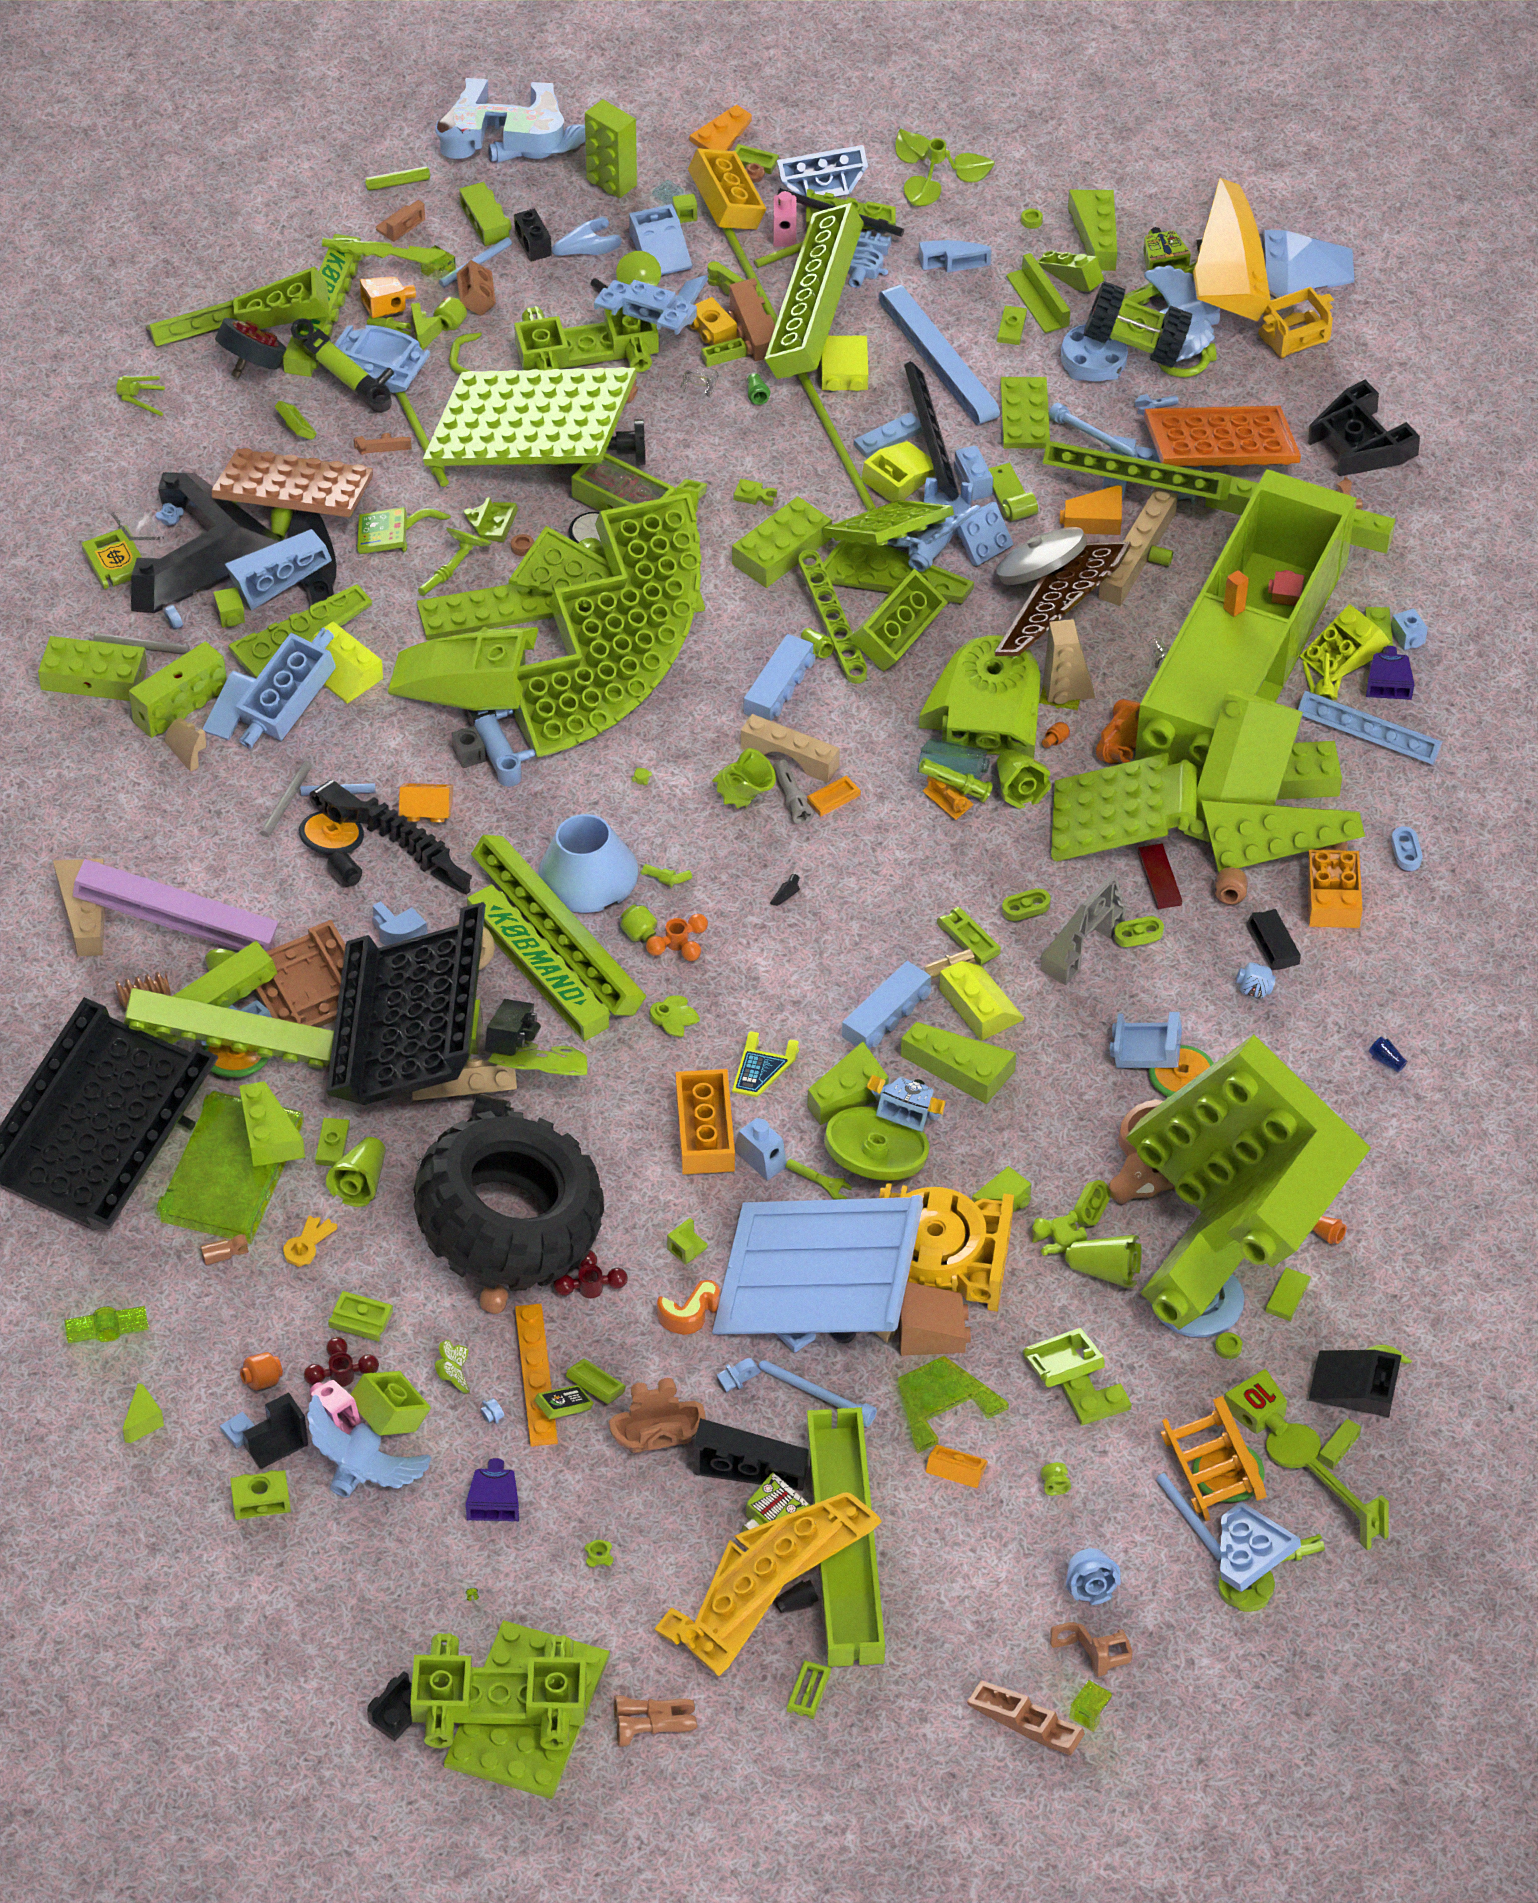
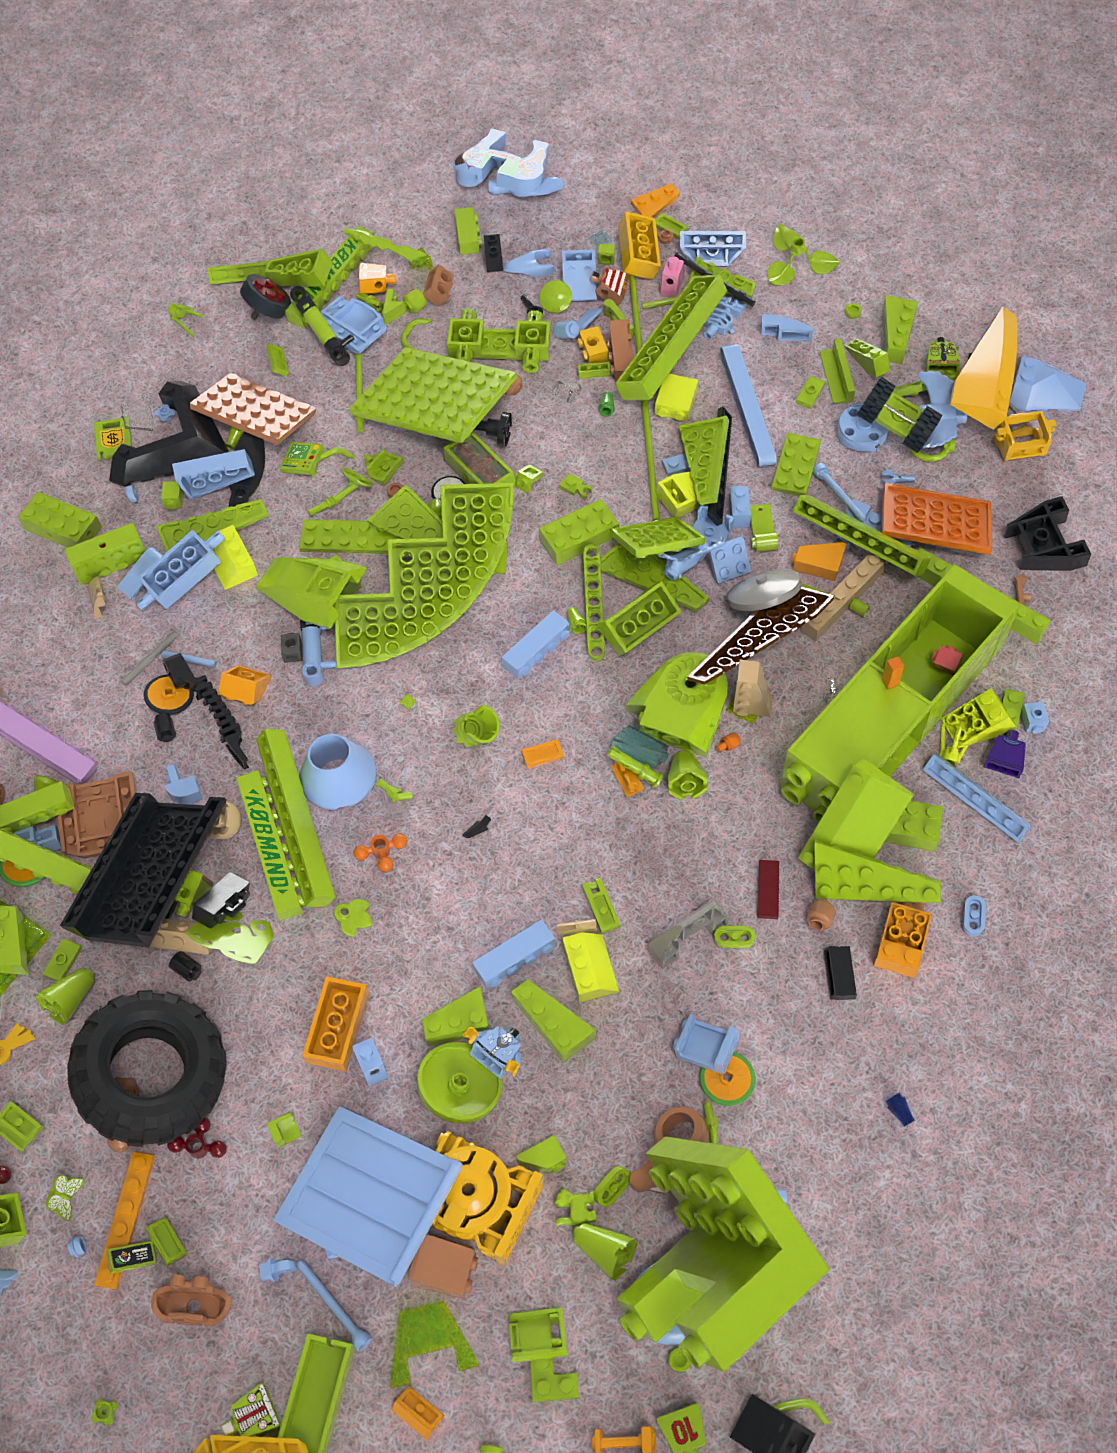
camera: 20 degrees right, 10 degrees up
light grey bar [93,633,190,654] -> none
nougat piece [354,433,412,455] -> none
lime axle [365,167,430,191] -> none
nougat panel [376,200,425,242] -> none
light blue bar [438,237,512,288] -> none
dark purple torso [466,1458,520,1522] -> none
lime brick [585,99,637,199] -> none
light blue bracket [594,280,697,335] -> none
lime head [620,904,658,942] -> none
orange animal [657,1280,720,1335] -> none
black wedge [694,1418,809,1491] -> none
flag [732,1031,799,1097] -> none
tan arch [741,714,840,783] -> none
light grey pin [773,760,814,824] -> none
lime piece [785,1158,852,1200] -> none
lime plate [1002,888,1051,921] -> none
lime plate [1051,753,1197,861] -> none
orange piece [1096,699,1141,764] -> none
light blue head [1236,962,1276,999] -> none
none -> torso [590,267,630,306]
none -> lime wing [678,416,729,505]

